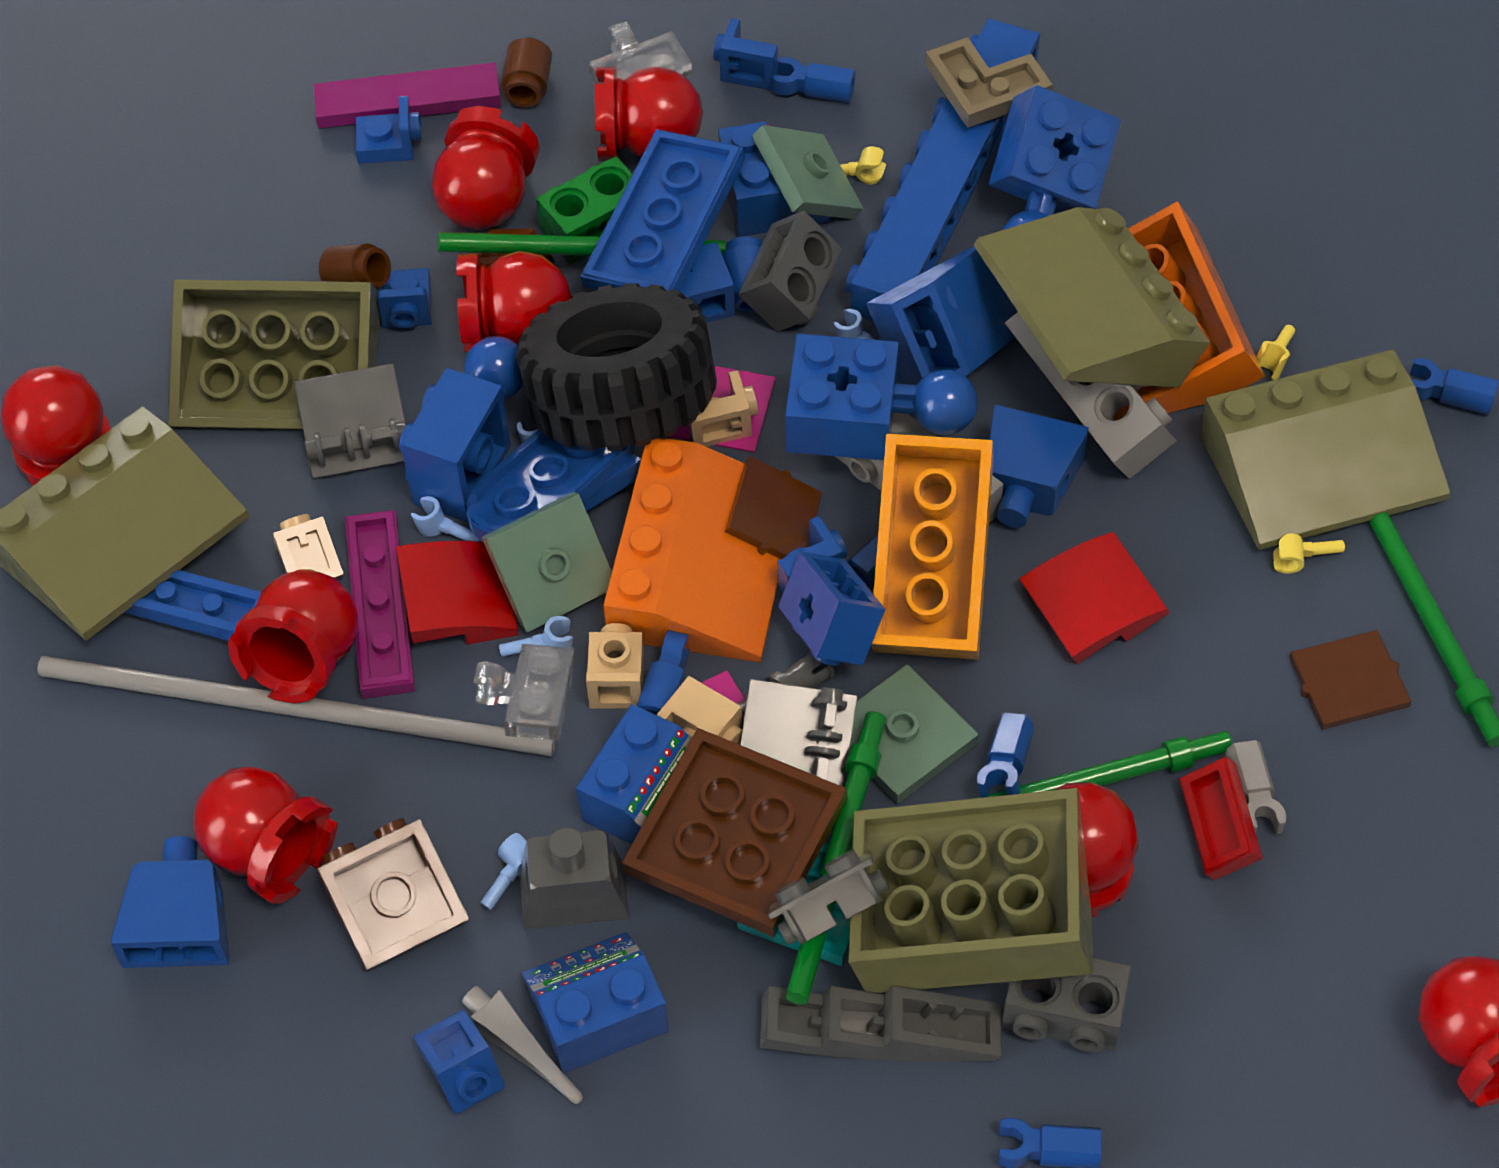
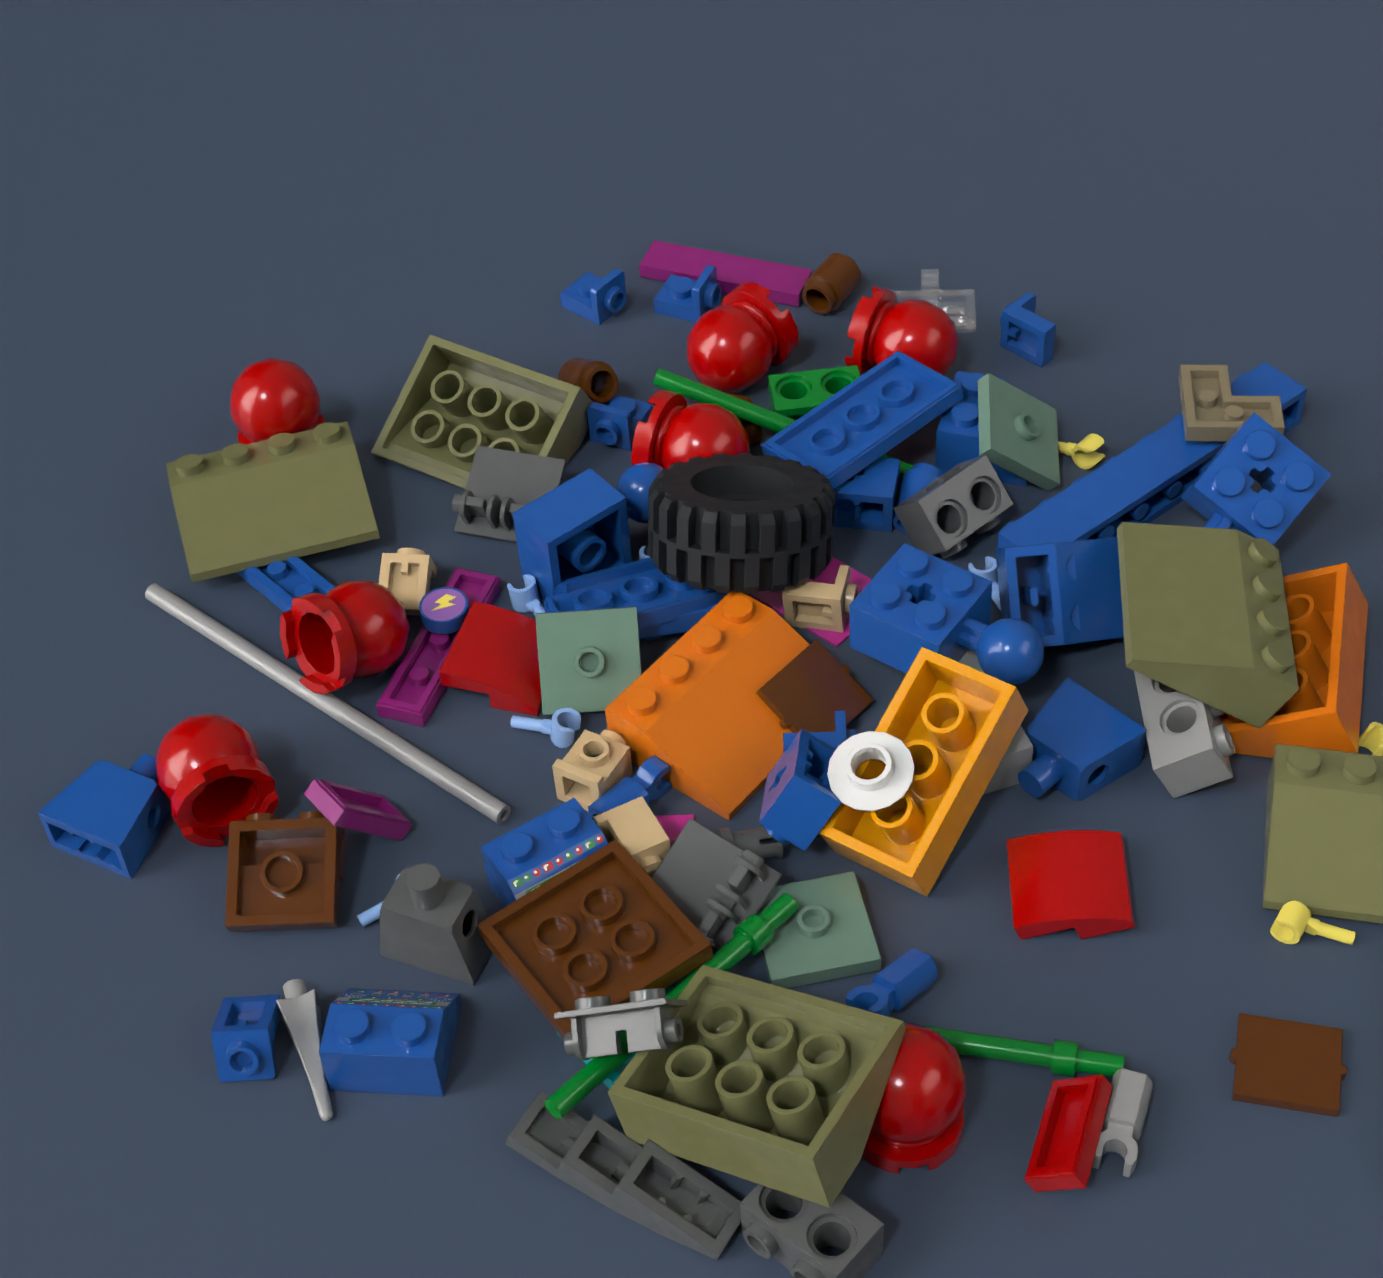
camera: 30 degrees right, 10 degrees down
clear plate [474,644,575,741] -> none
blue bar [773,57,856,104] -> none
none -> magenta tile [304,779,412,841]
none -> tile [419,587,469,634]
none -> blue bracket [560,268,627,325]
none -> white piece [827,731,915,812]

